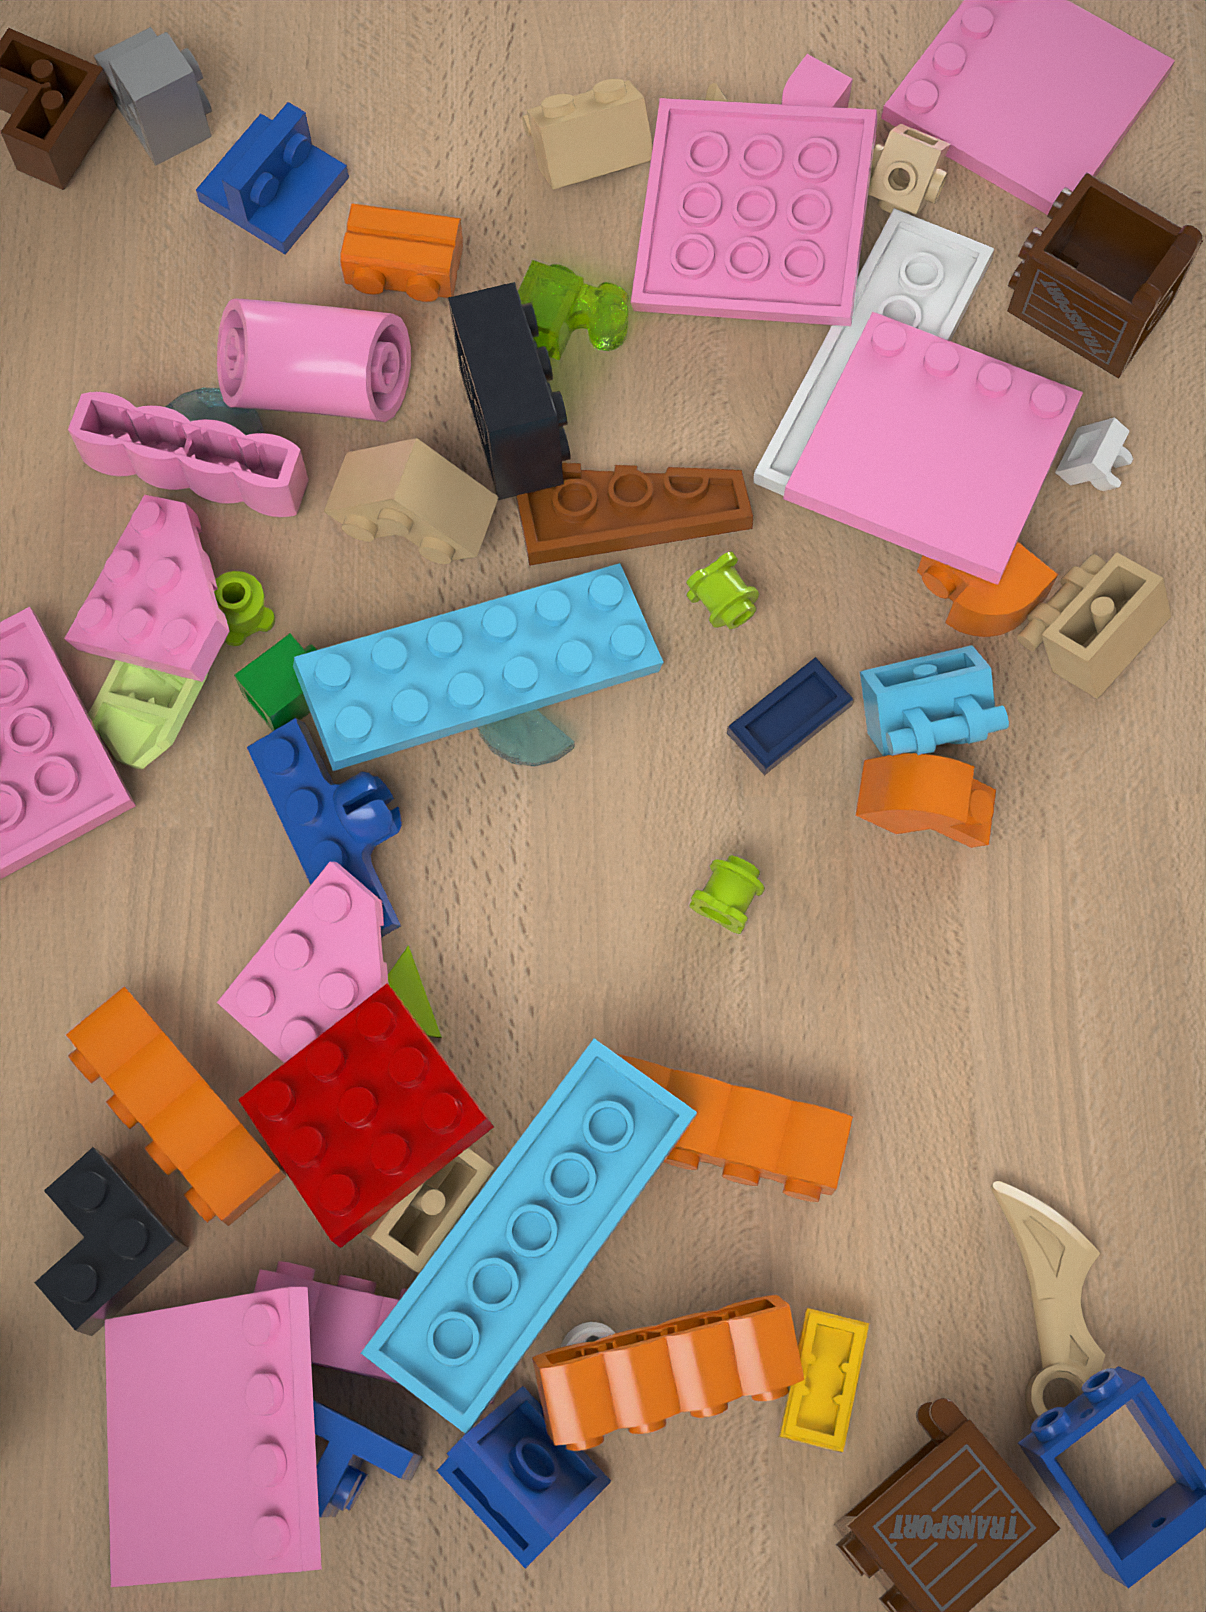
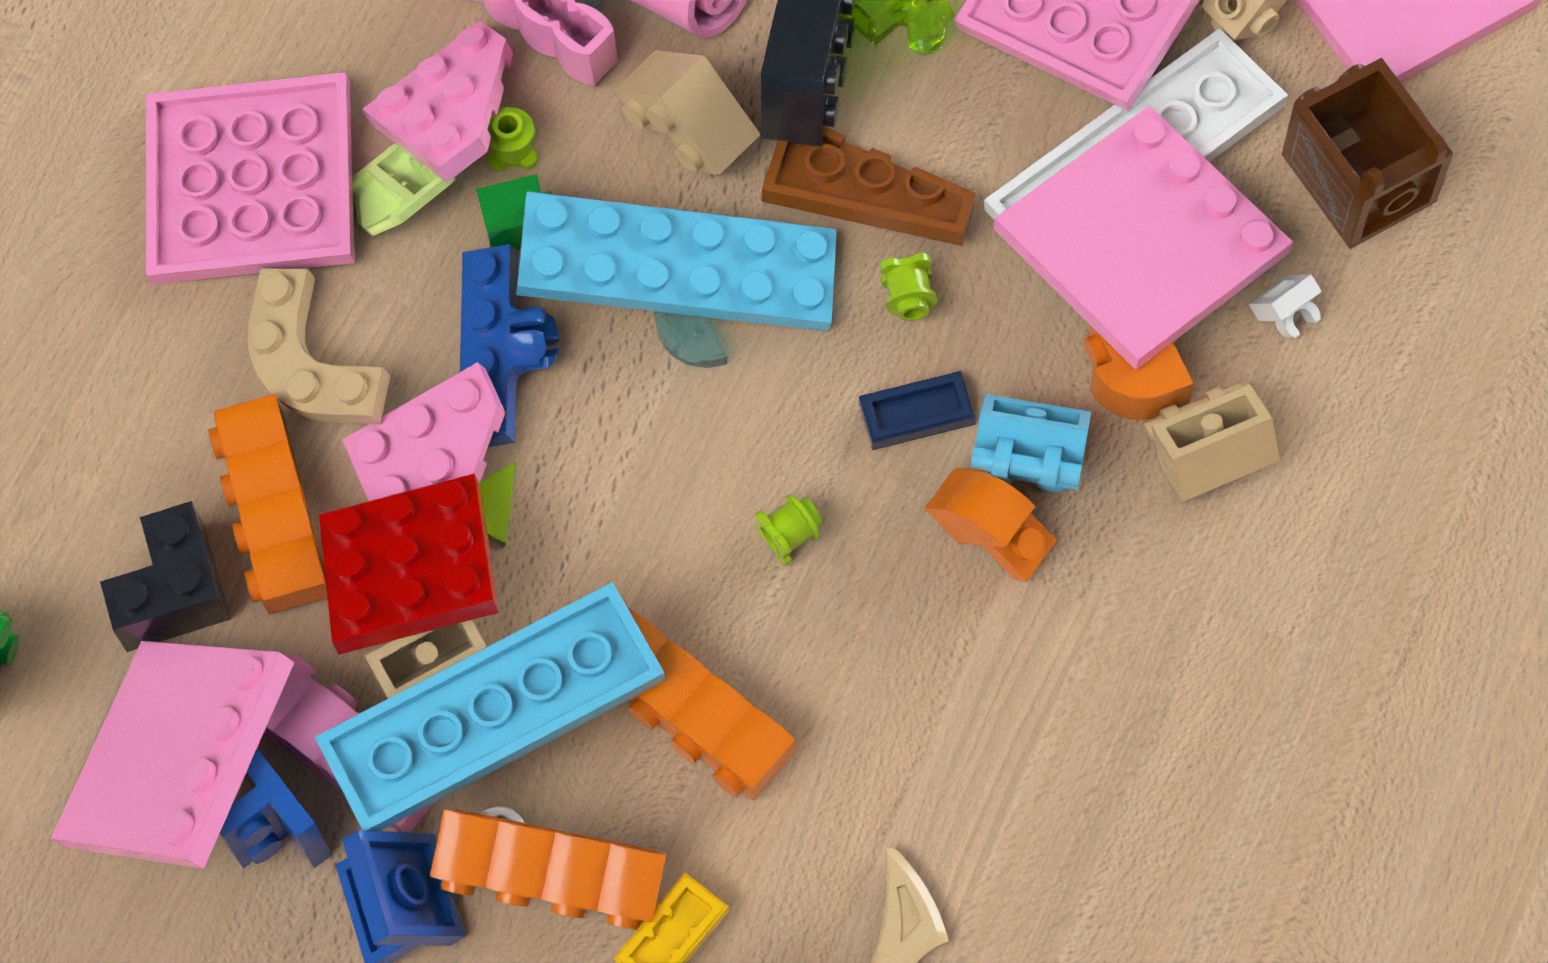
camera: 30 degrees right, 5 degrees down
none -> tan plate [248,268,390,424]

